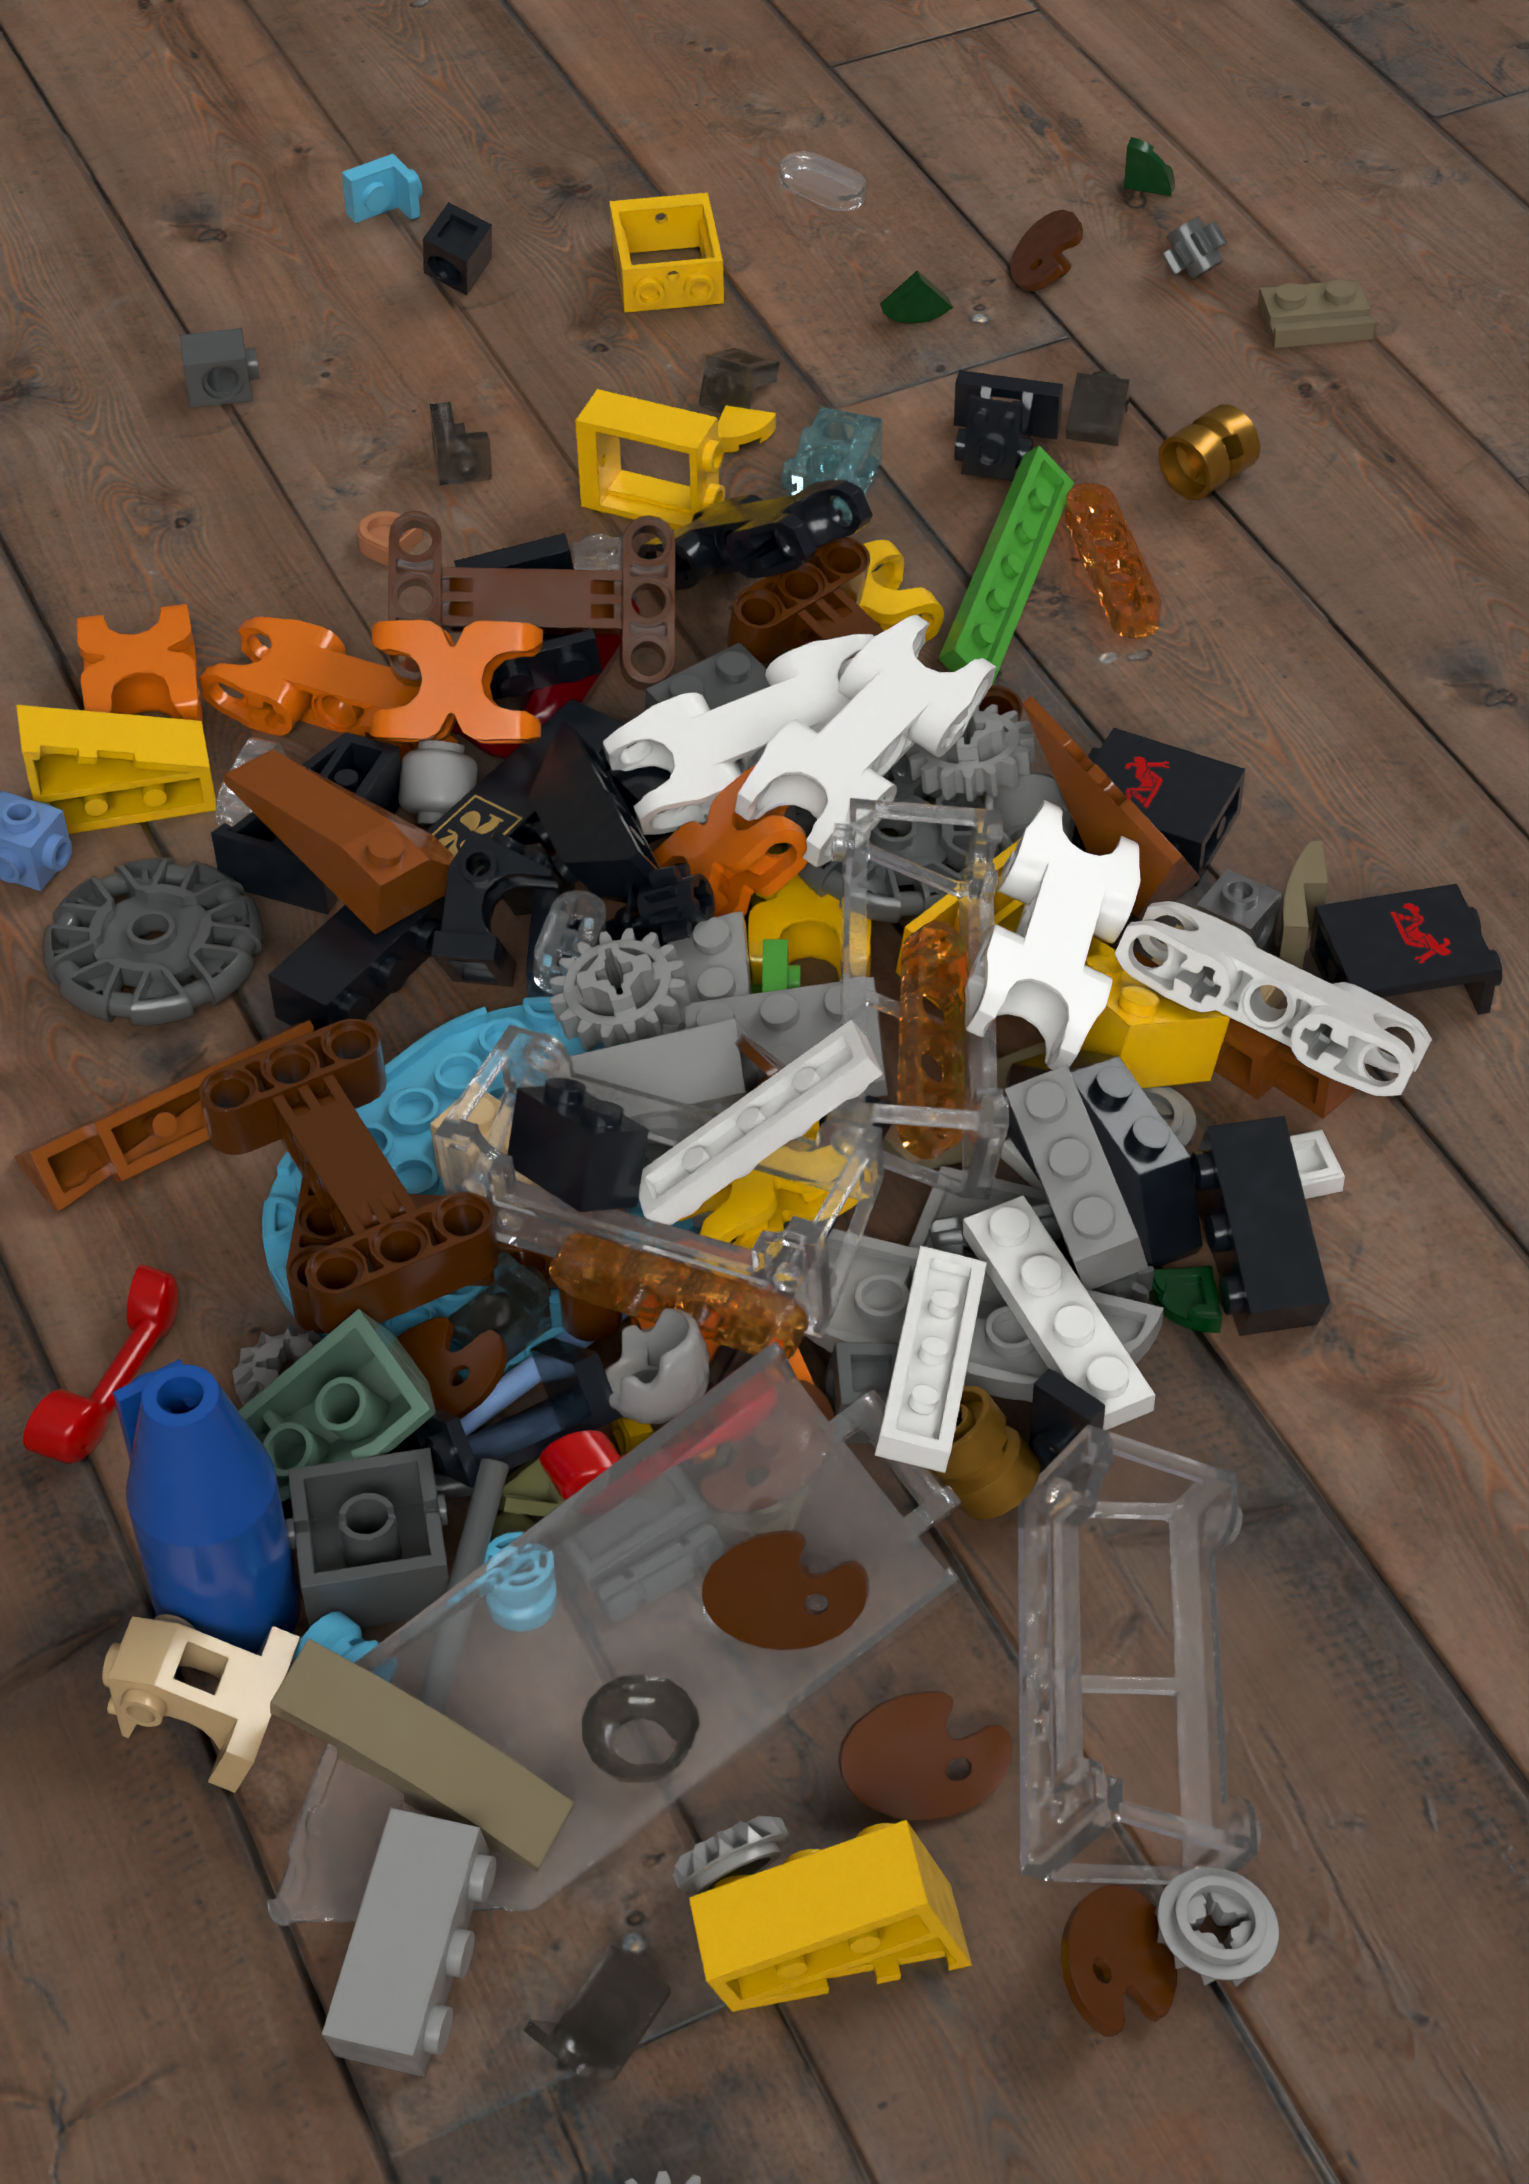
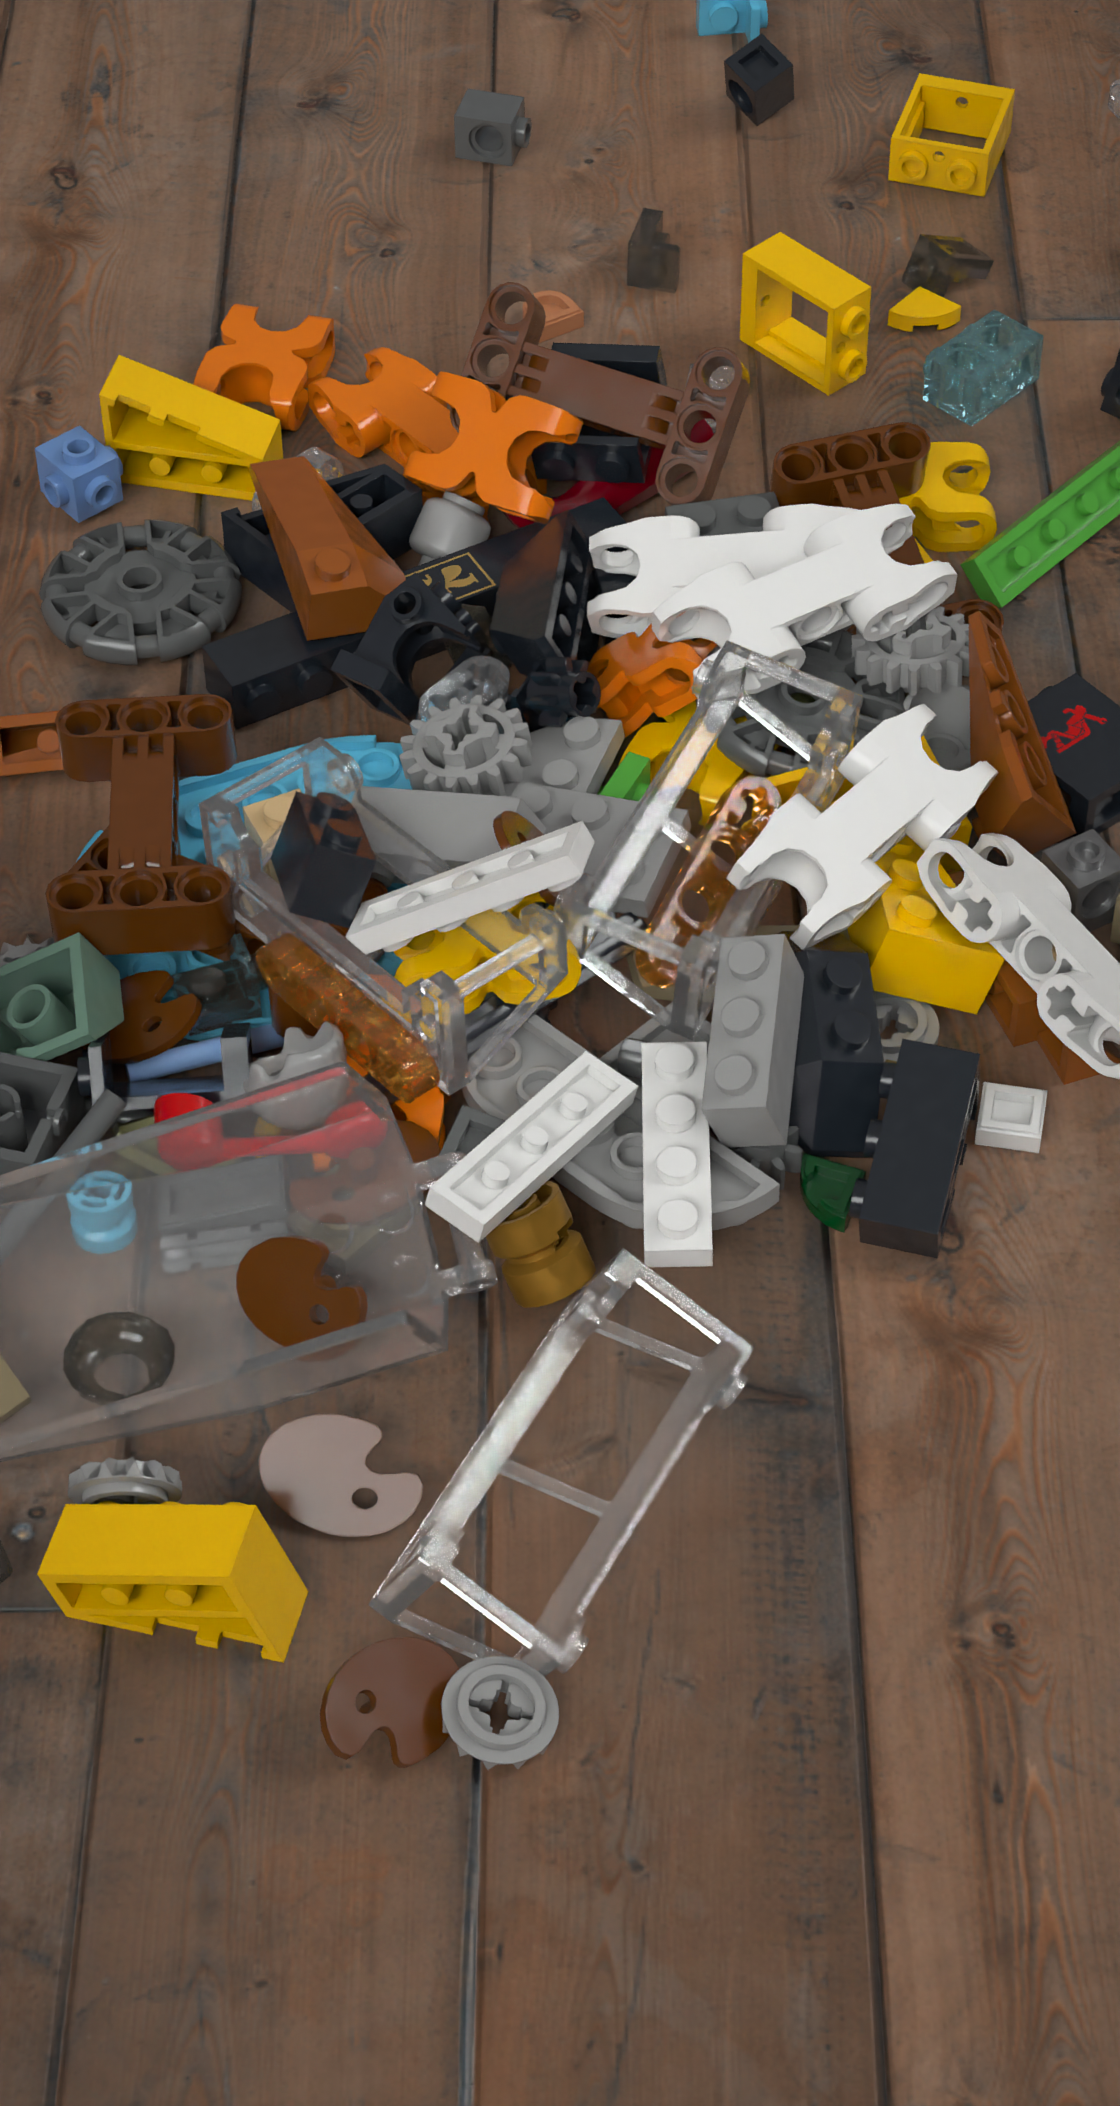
camera: 25 degrees right, 0 degrees up
black piece [637,480,873,590] -> none
black plate [1029,1368,1106,1505] -> none

